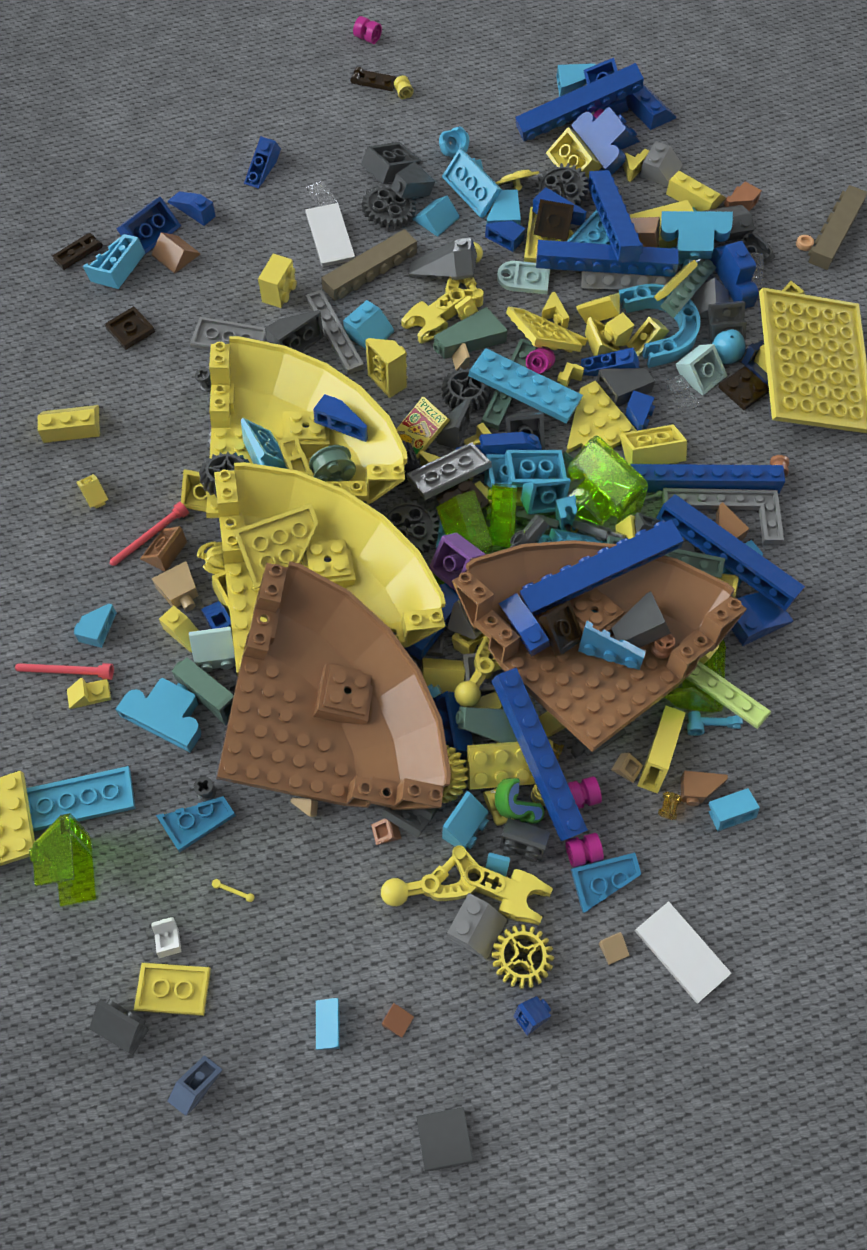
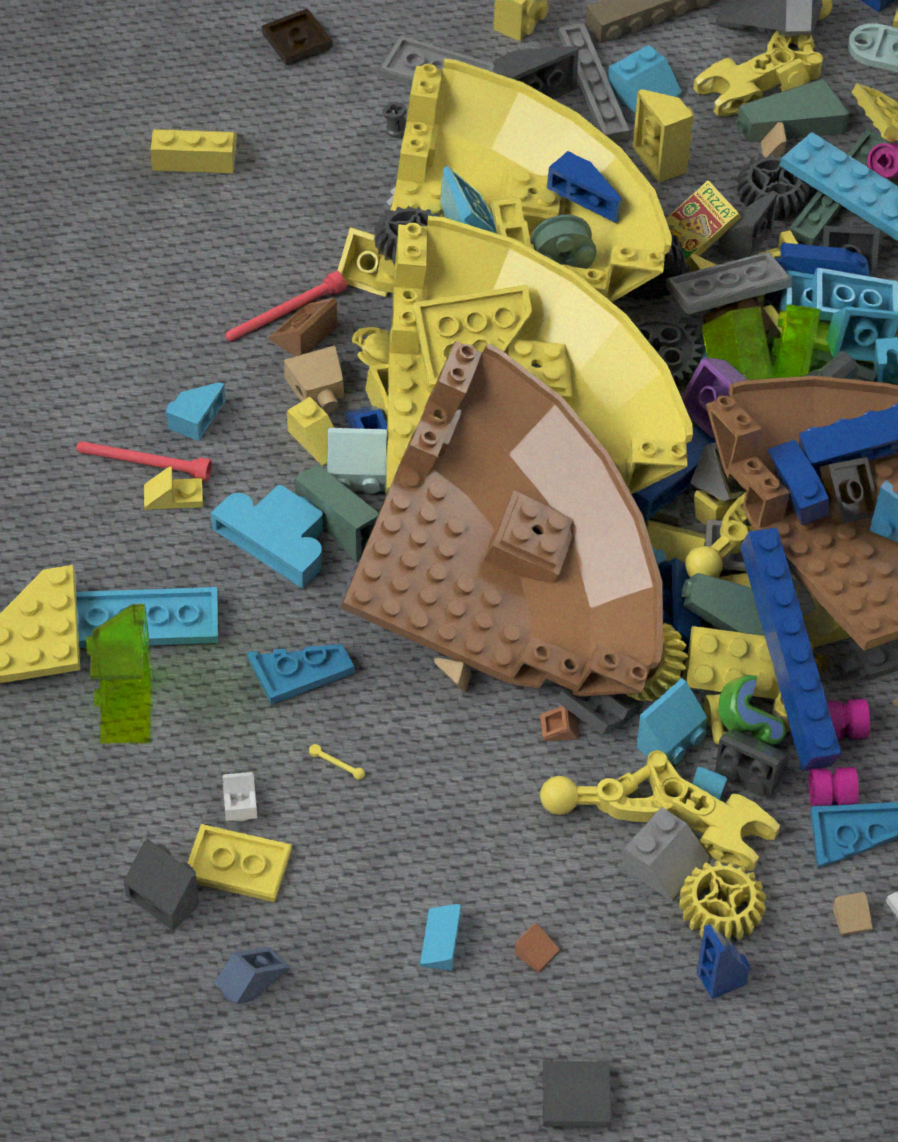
camera: 10 degrees right, 10 degrees down
light yellow slope [76,474,108,508] -> none
dark grey bush [194,777,216,801] -> none

